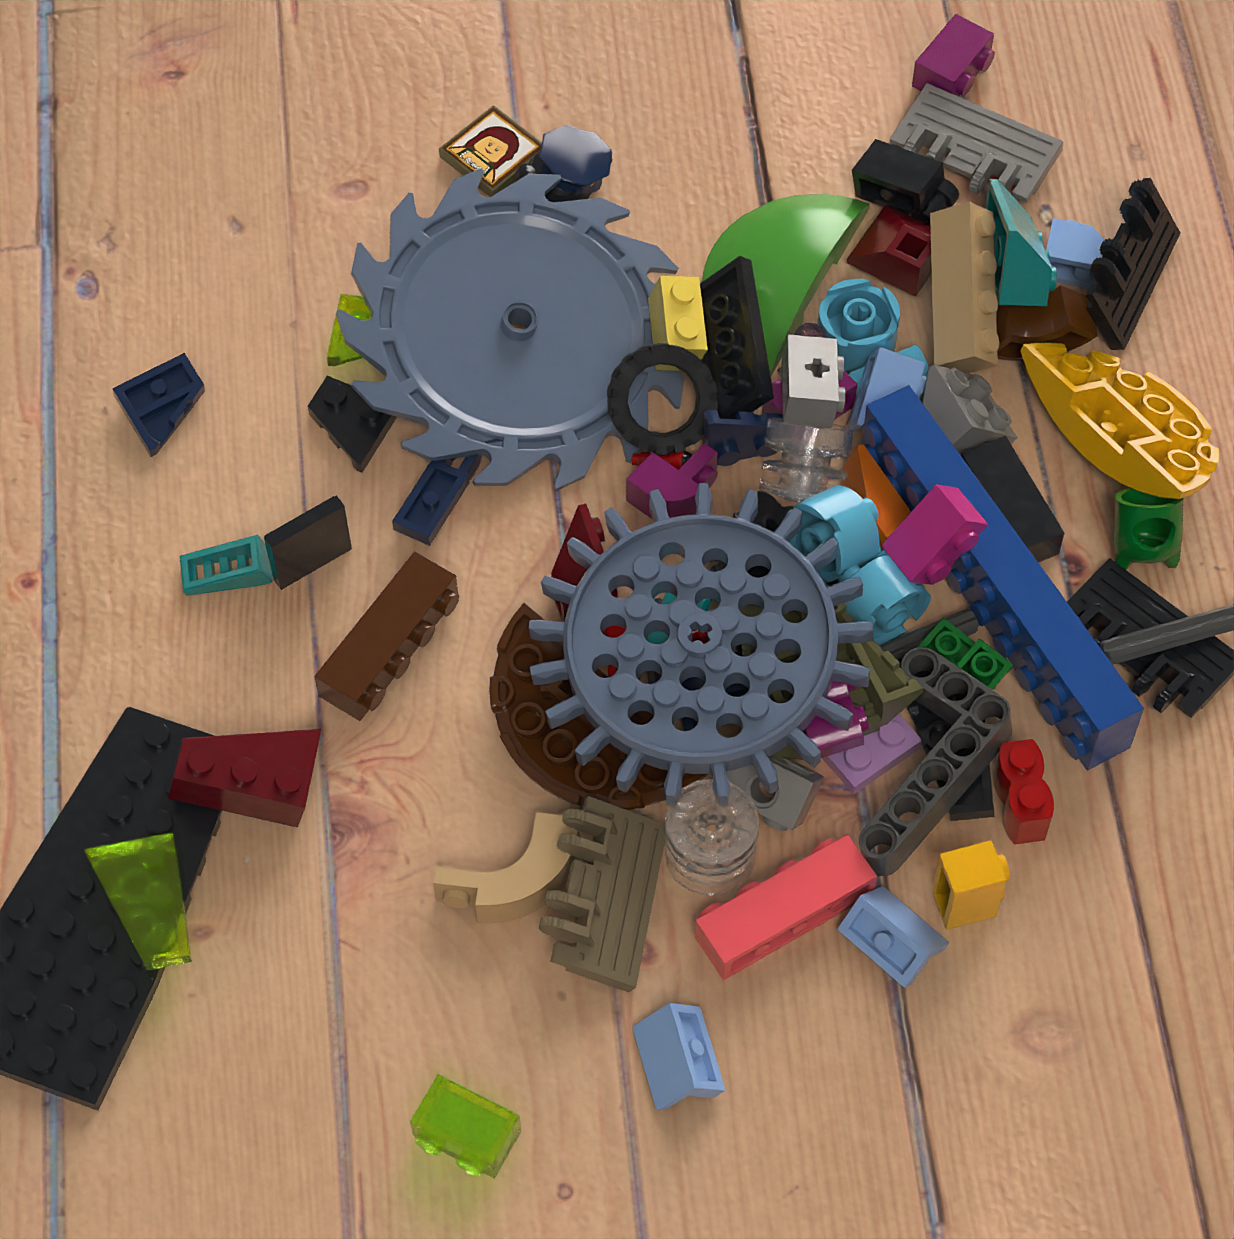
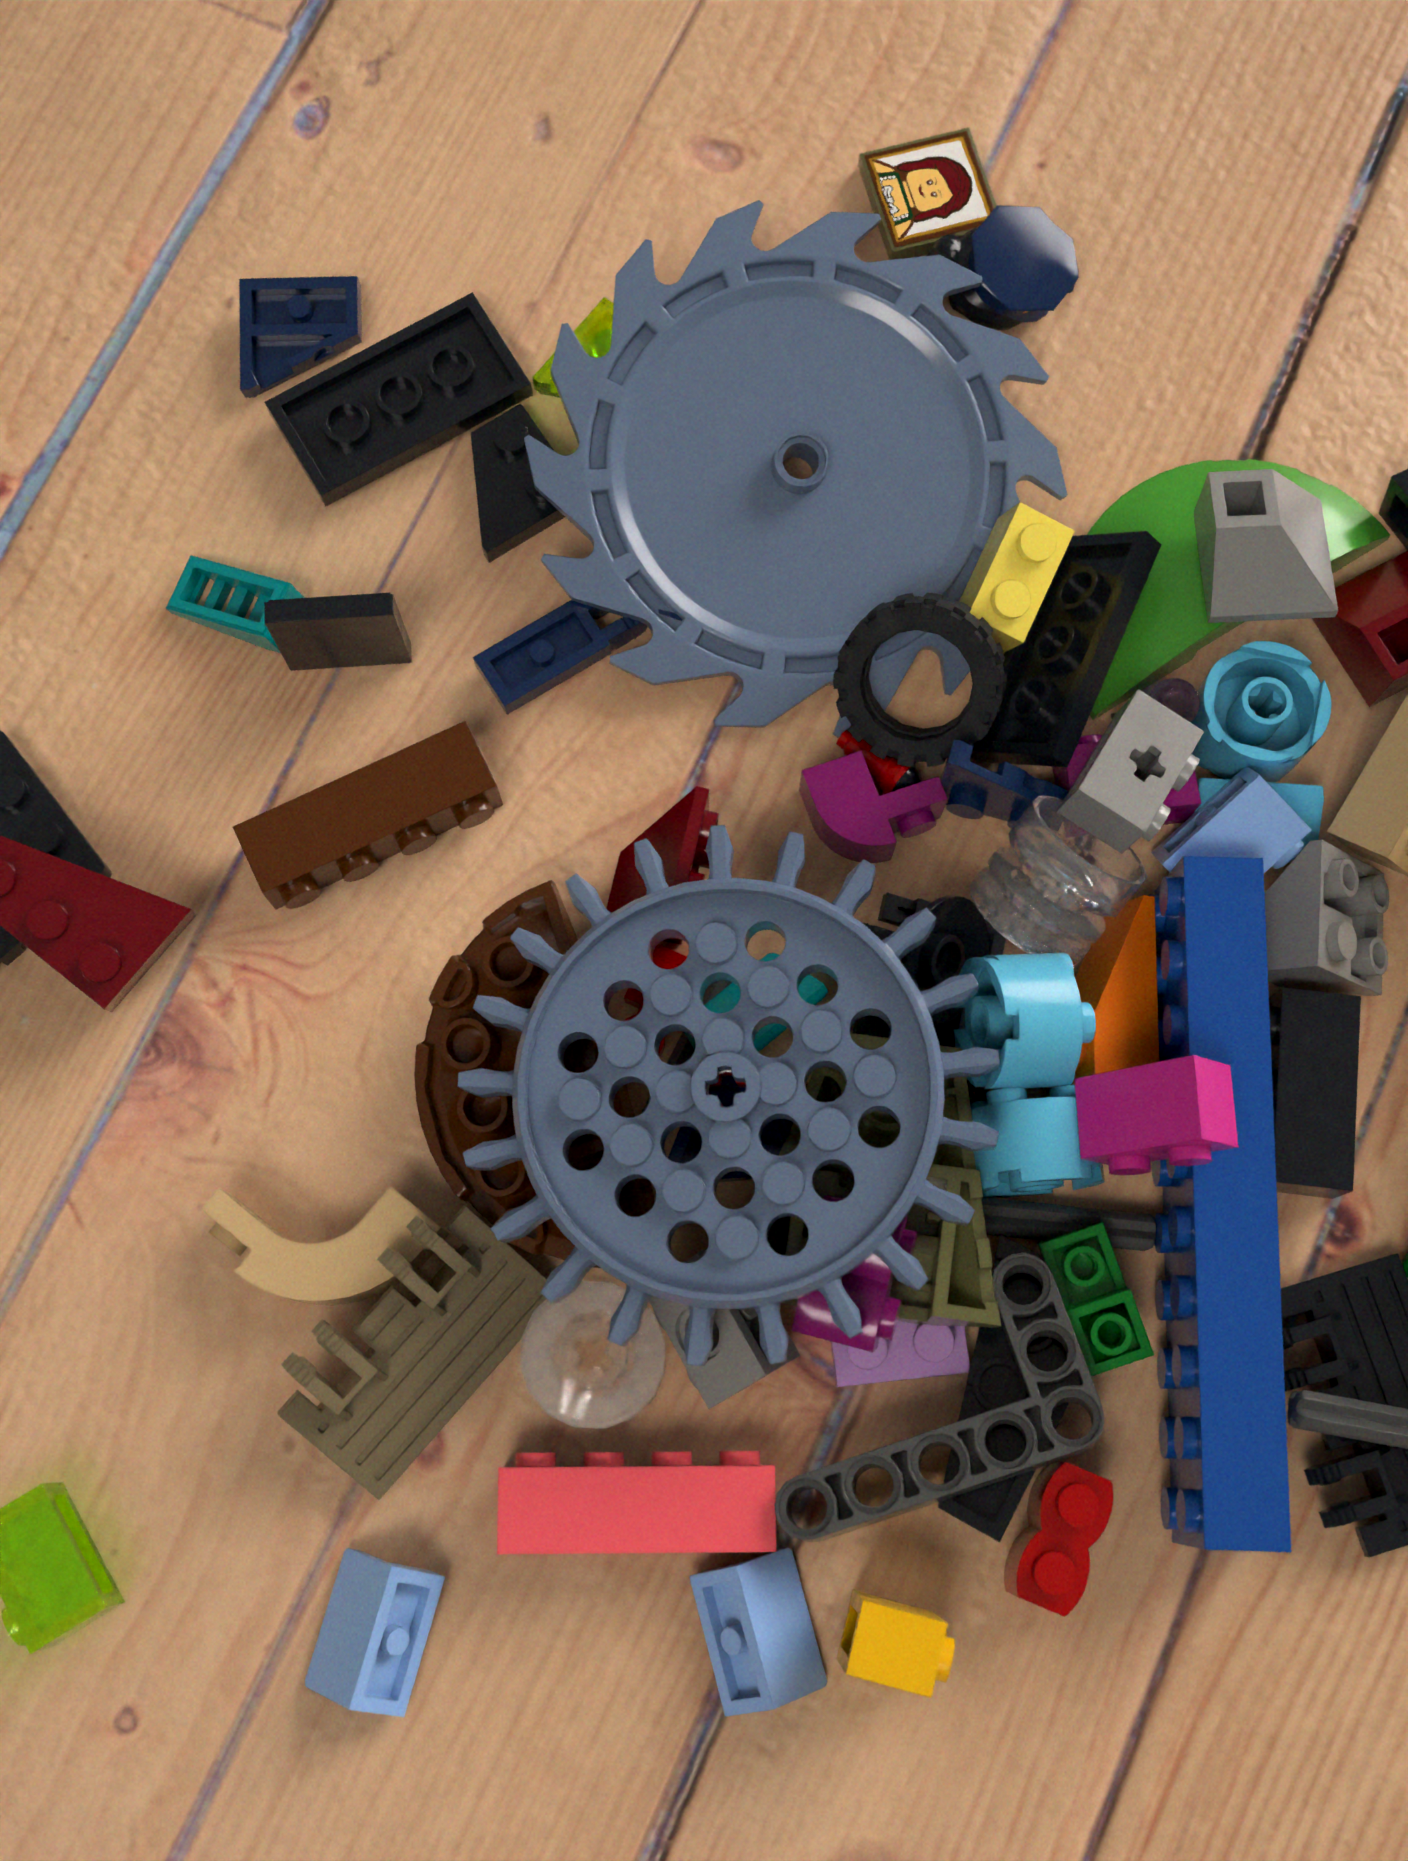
camera: 30 degrees right, 15 degrees up
none -> black plate [265,292,533,507]
none -> light grey slope [1194,469,1338,623]

